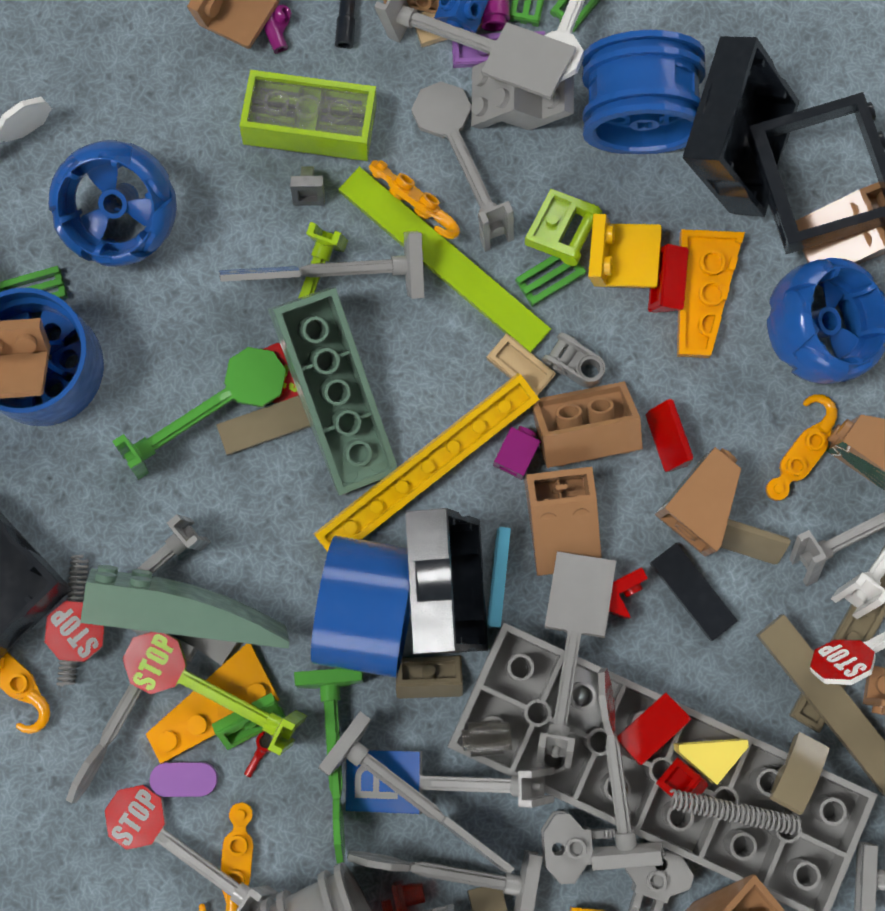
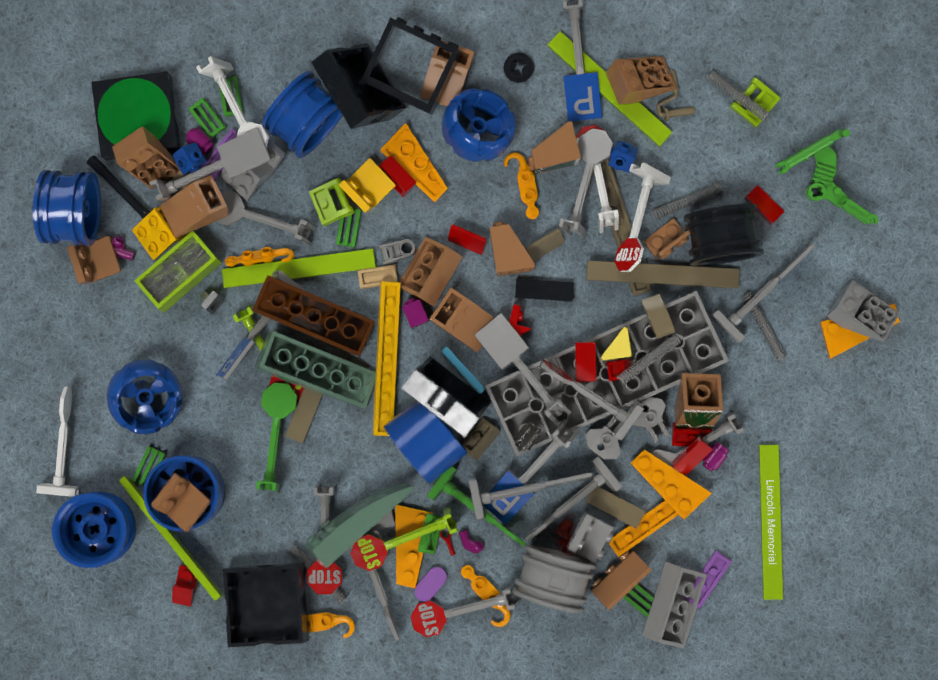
camera: 45 degrees left, 5 degrees up
none -> yellow bracket [132,207,189,260]
none -> medium nougat slope [160,175,229,238]
none -> reddish brown slope [252,275,375,357]
none -> magenta arm [458,530,484,554]

